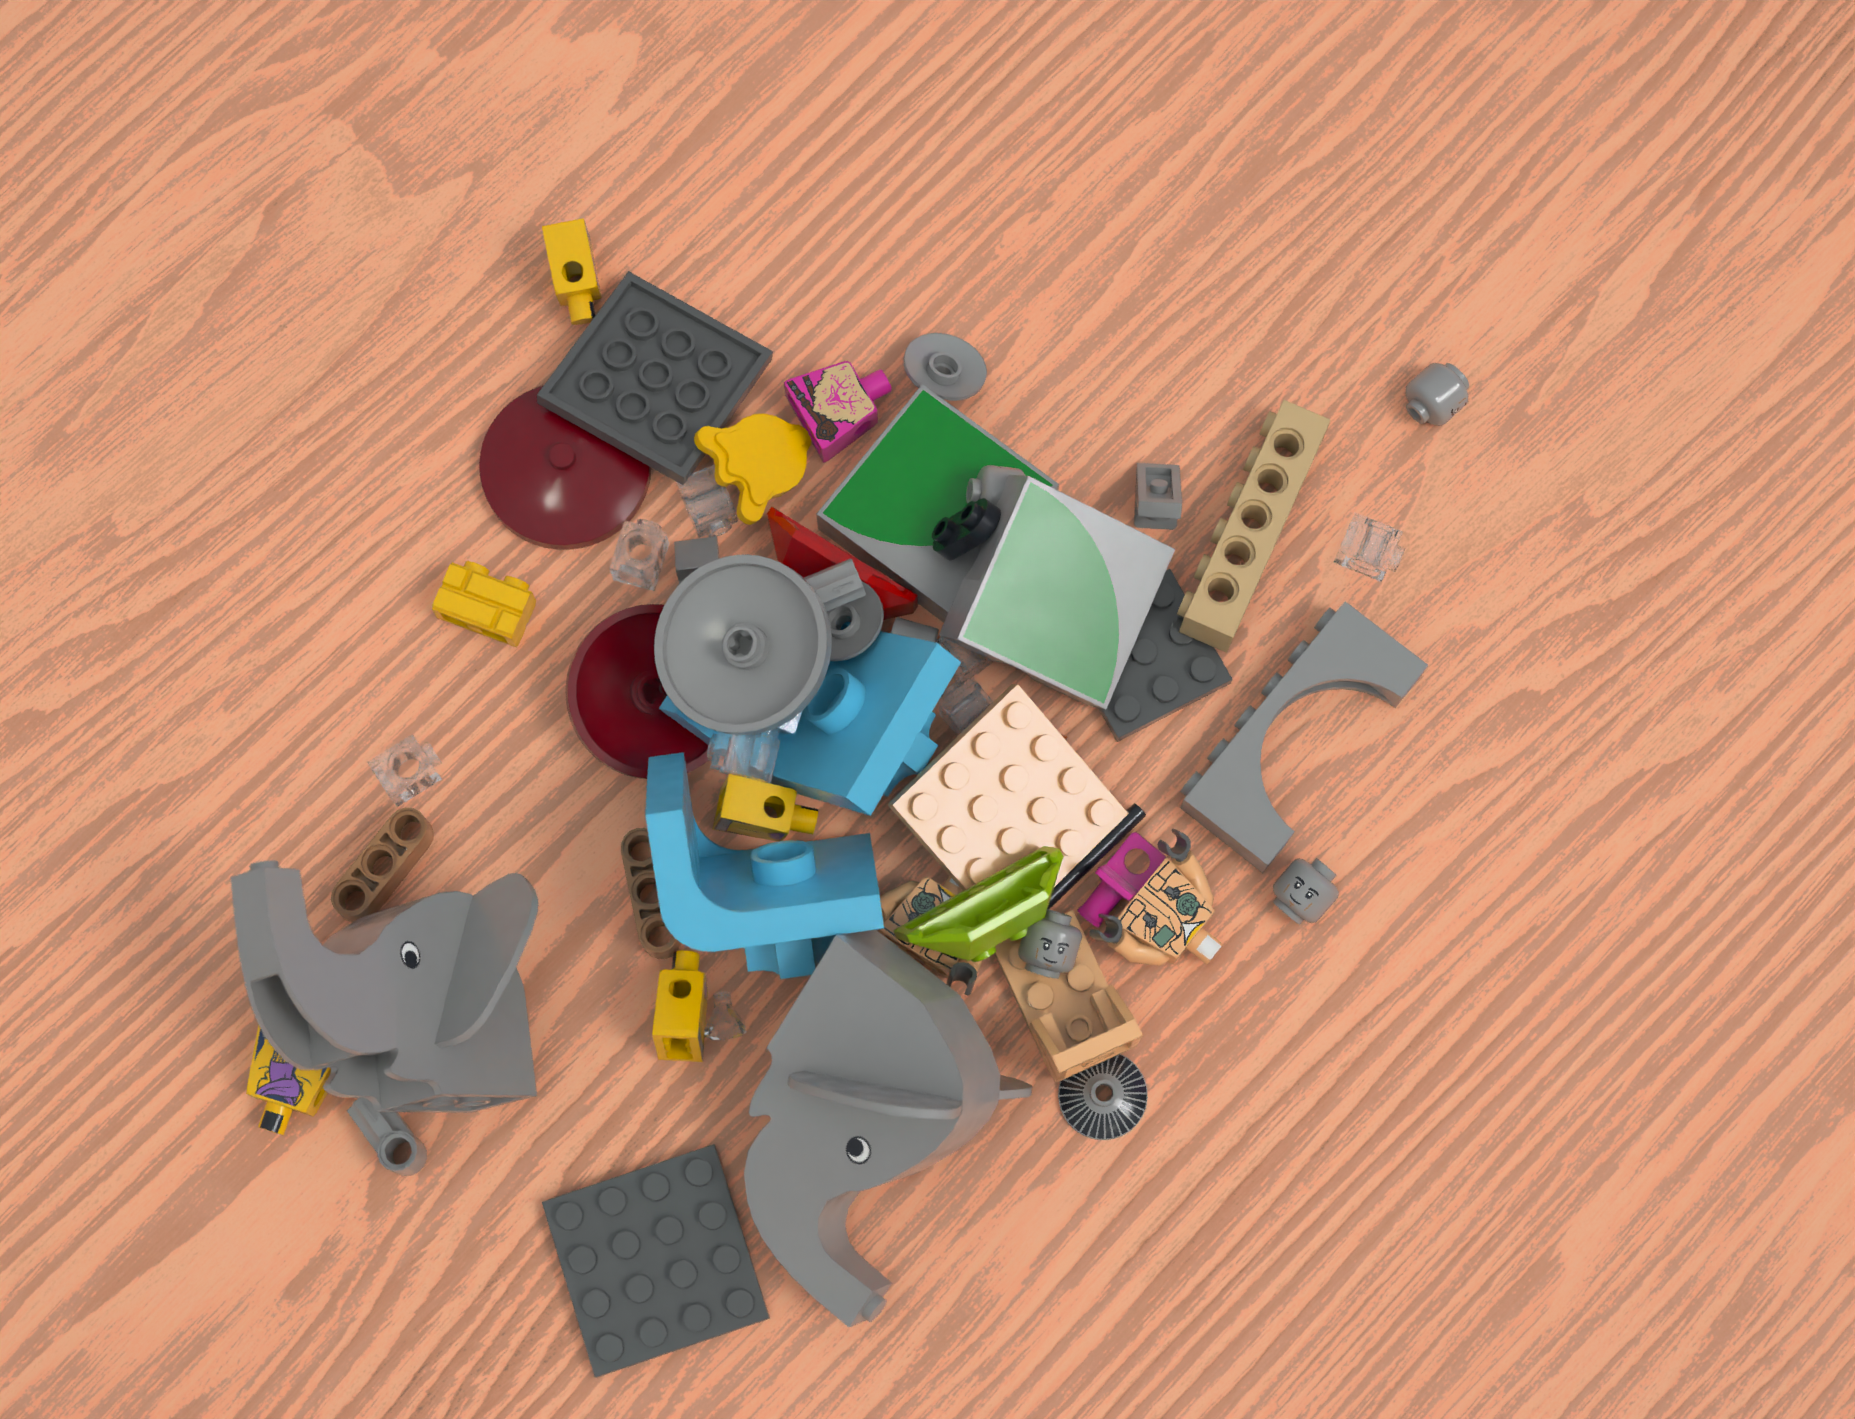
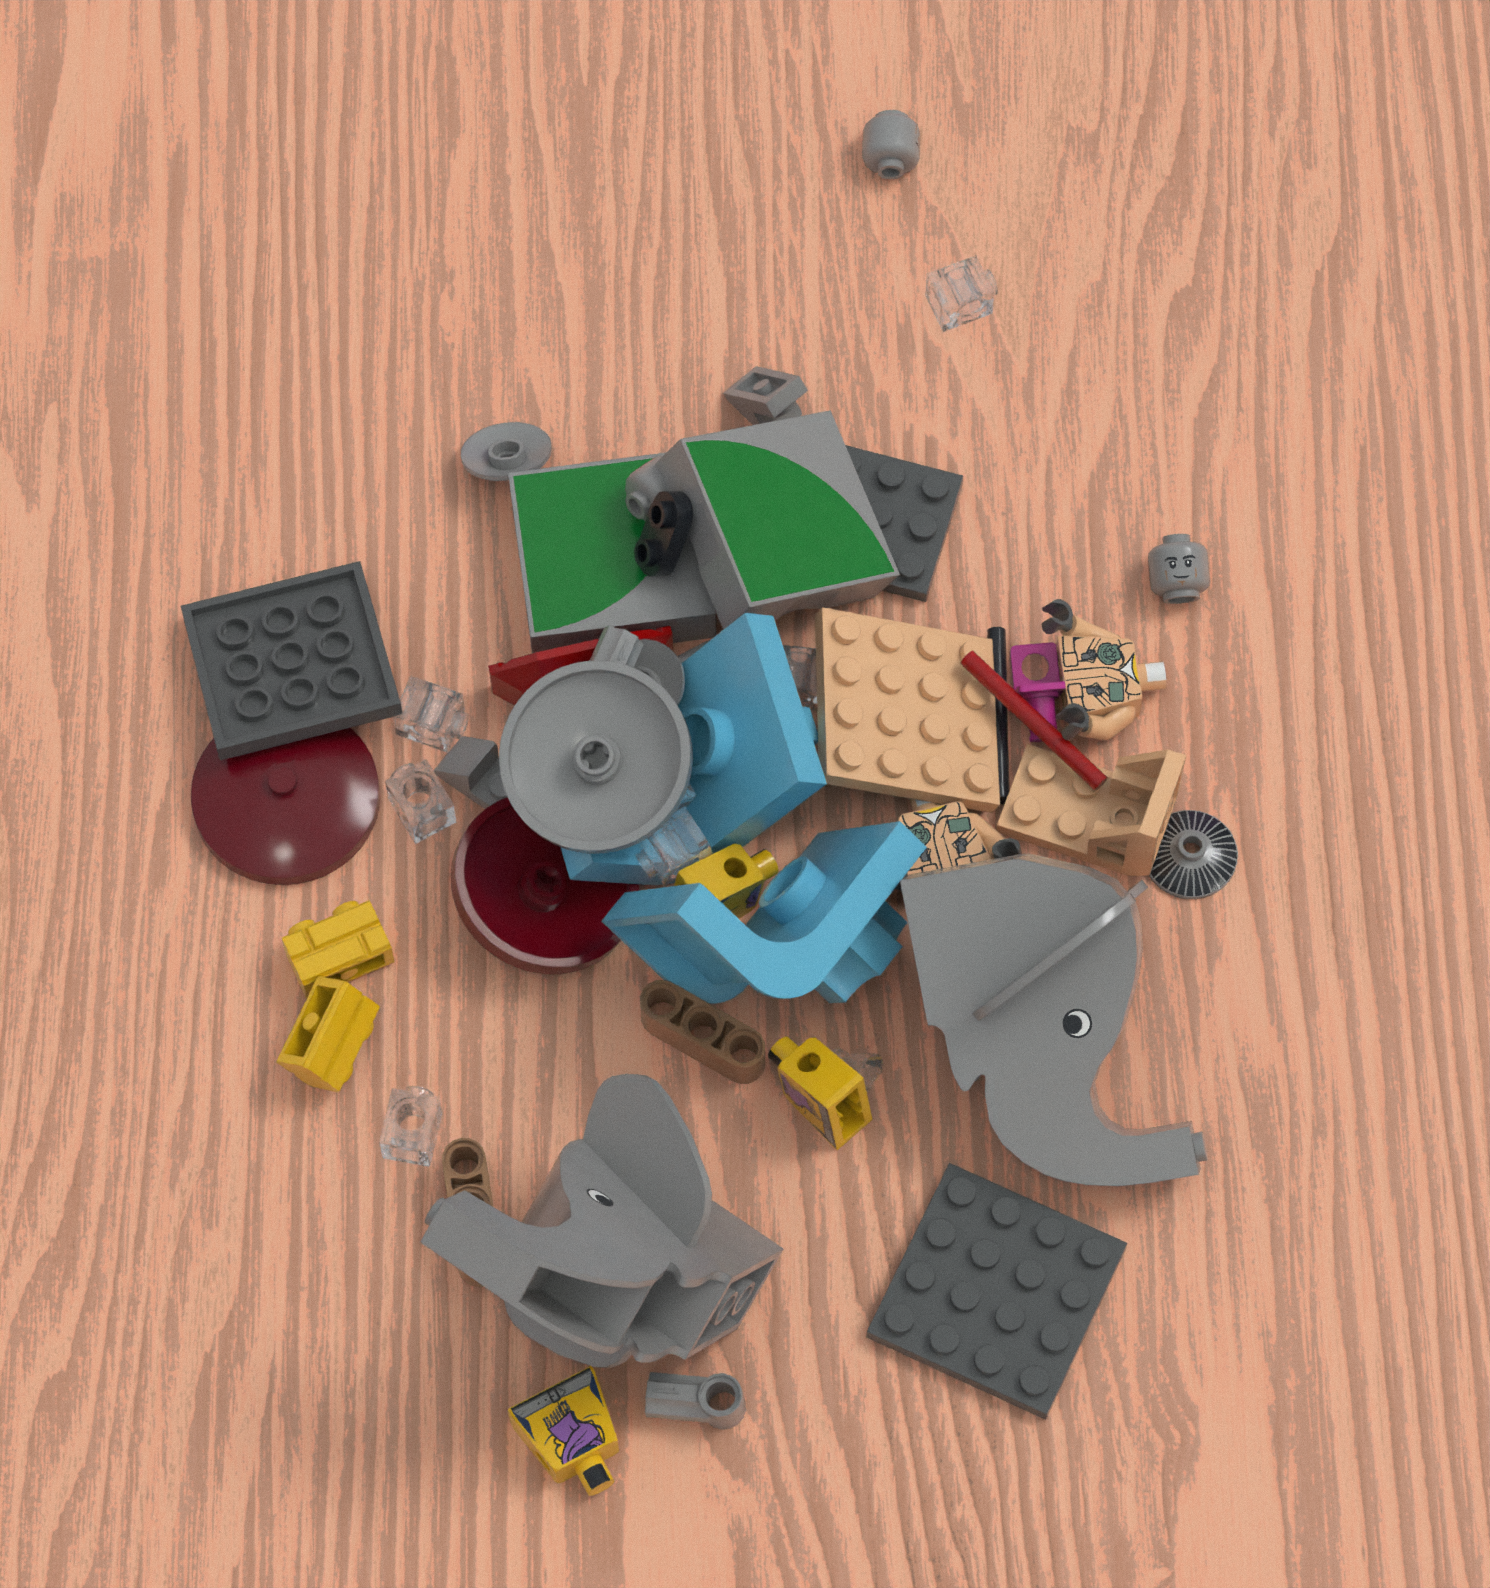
camera: 45 degrees left, 10 degrees down
yellow torso [542,218,602,325] -> none
yellow tile [694,413,811,525] -> none
torso [784,361,892,463] -> none
lime wedge [893,846,1063,962] -> none
light grey head [1018,909,1082,979] -> none
tan brick [1177,400,1331,653] -> none
light grey arch [1180,601,1428,873] -> none
none -> yellow brick [276,976,380,1093]
none -> red bar [960,650,1108,791]

